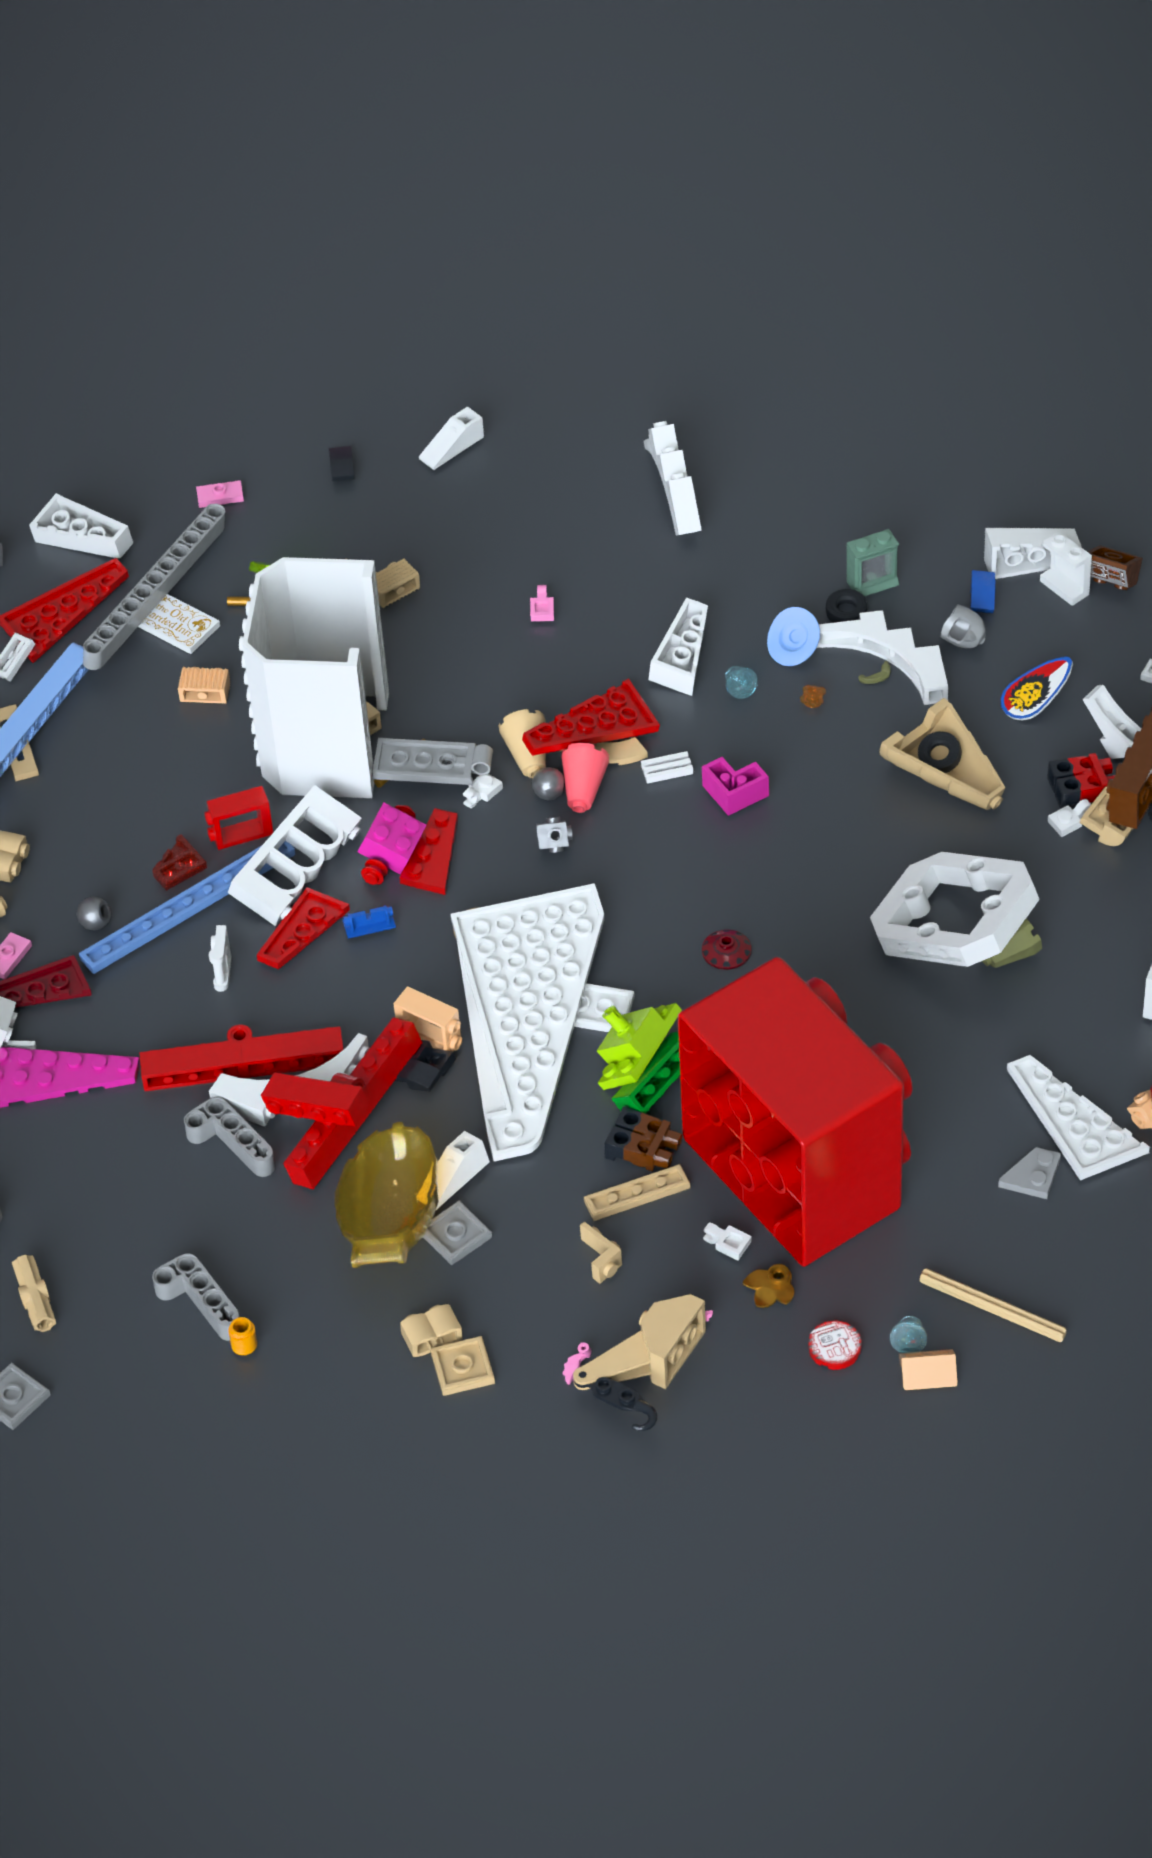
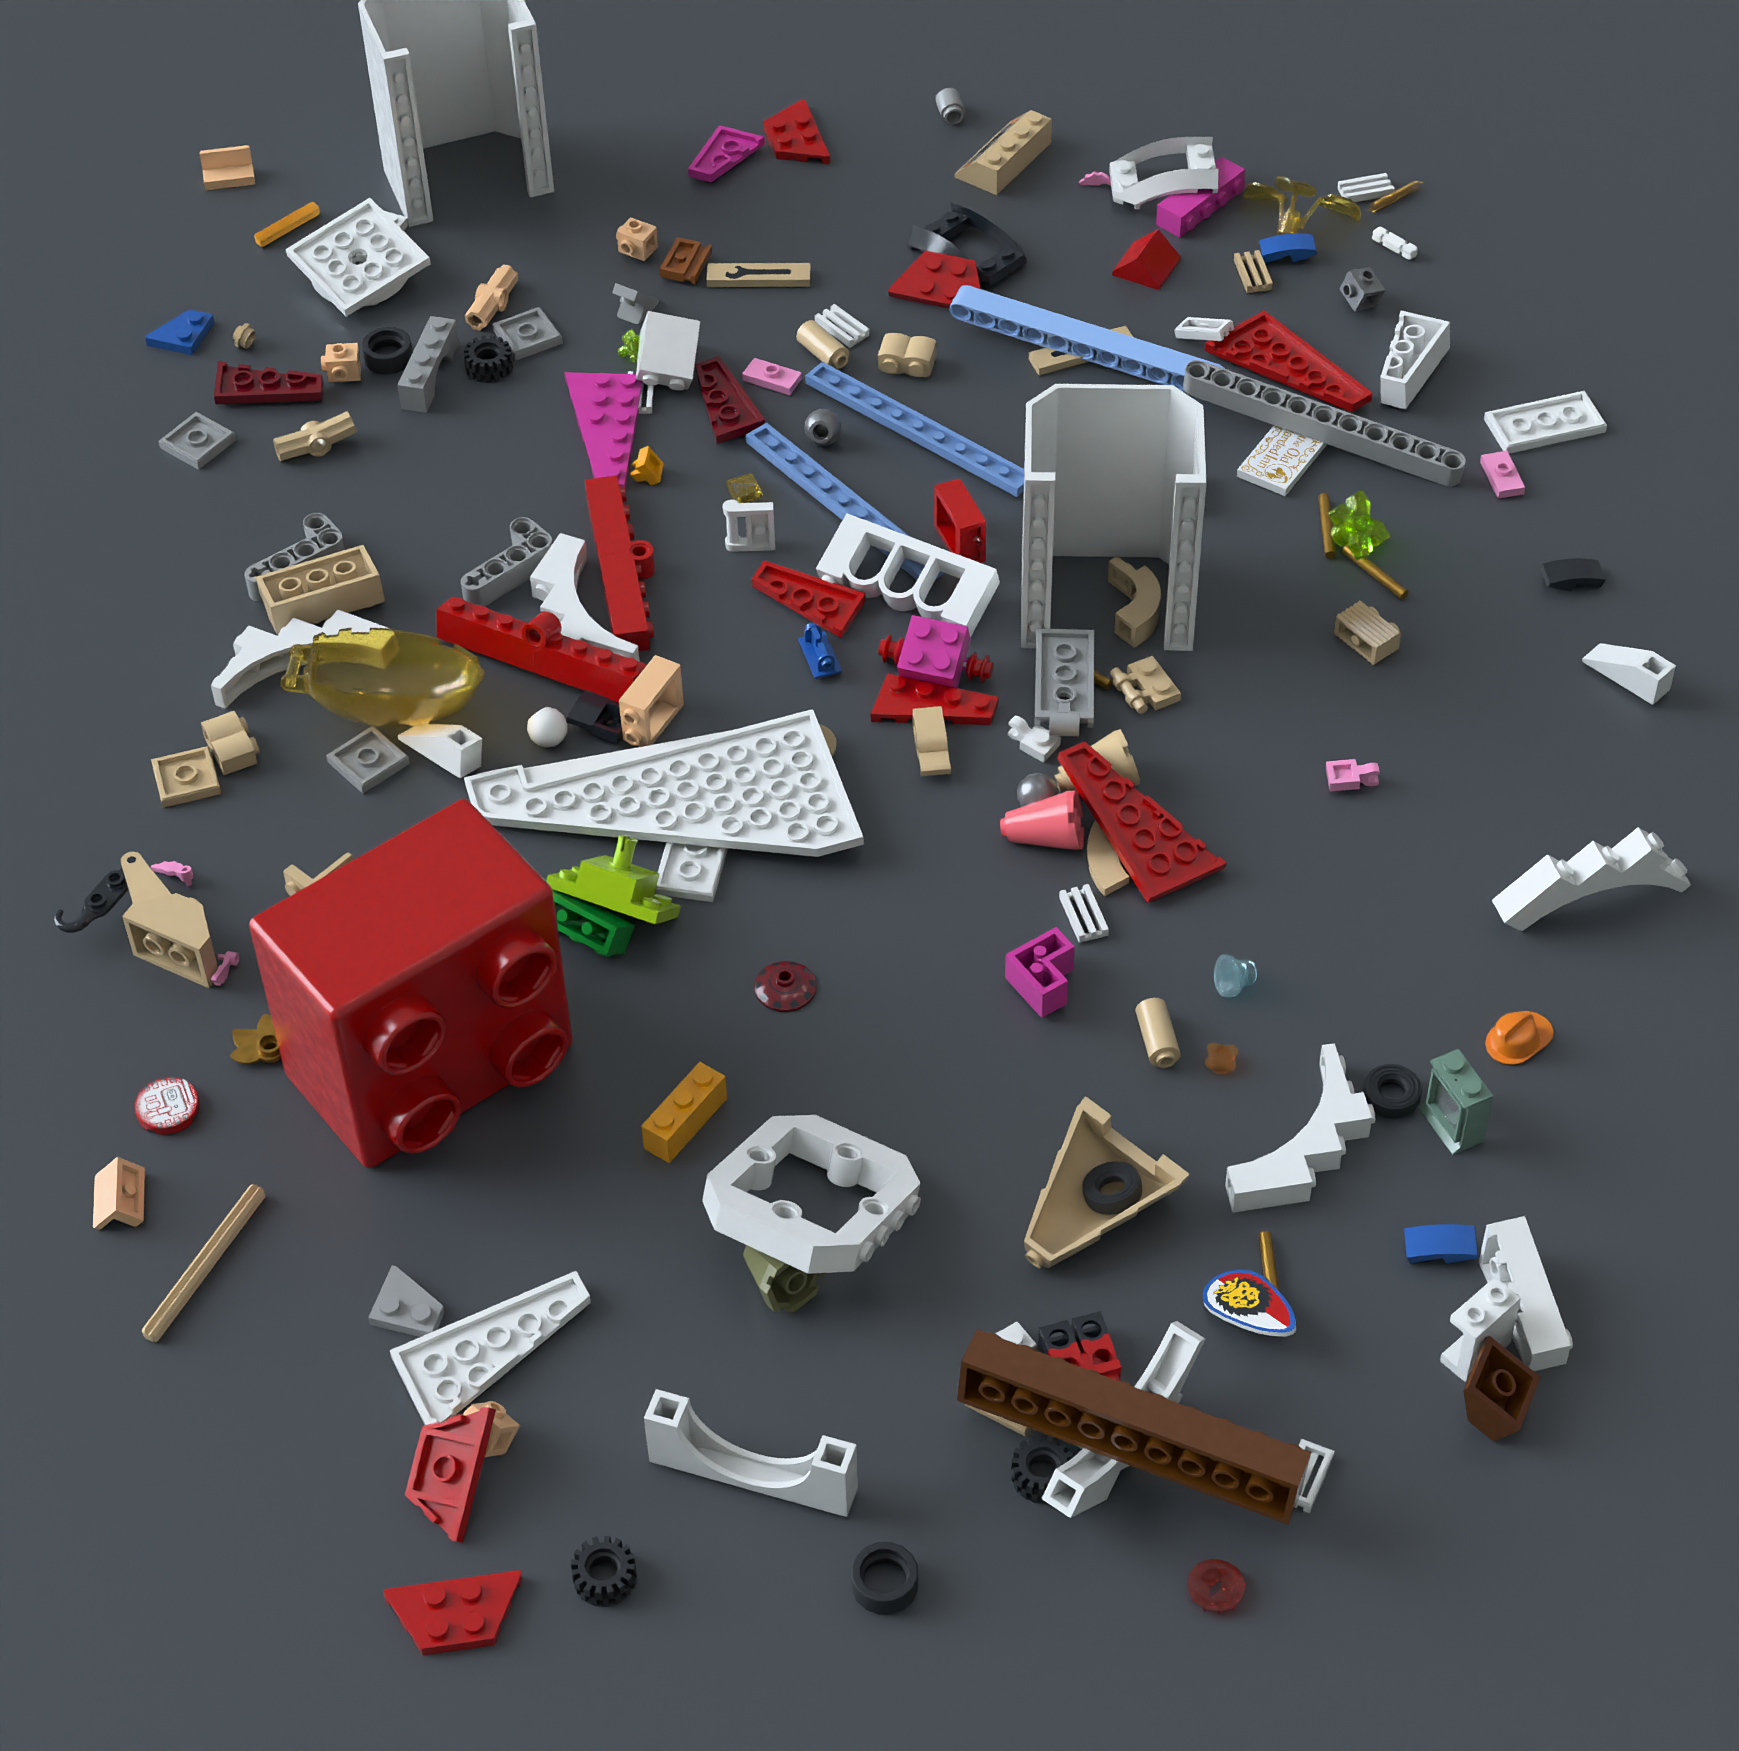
camera: 85 degrees right, 0 degrees up
clear red wing [152,834,207,891] -> none
light orange brick [228,1317,257,1355] -> none
red brick [261,1072,369,1127] -> none
brick [536,817,573,852] -> none
white wedge [648,597,708,696] -> none
light blue hat [767,607,820,666] -> none
olive piece [858,661,891,684] -> none
clear light blue piece [890,1316,927,1353] -> none
light grey piece [940,604,986,649] -> none
none -> white arch [211,610,399,709]
none -> tan slope [255,545,385,634]
none -> white piece [527,707,568,748]
none -> light orange tile [630,446,664,486]
none -> light orange brick [641,1062,727,1163]
none -> clear yellow tile [726,473,762,503]
none -> medium blue plate [805,362,1024,497]
none -> tan piece [913,706,951,776]
none -> tan plate [1110,656,1181,714]
none -> tan brick [1135,998,1181,1068]
none -> pearl gold bar [1258,1231,1280,1292]
none -> white tile [1484,391,1607,454]
none -> orange piece [1485,1011,1554,1065]

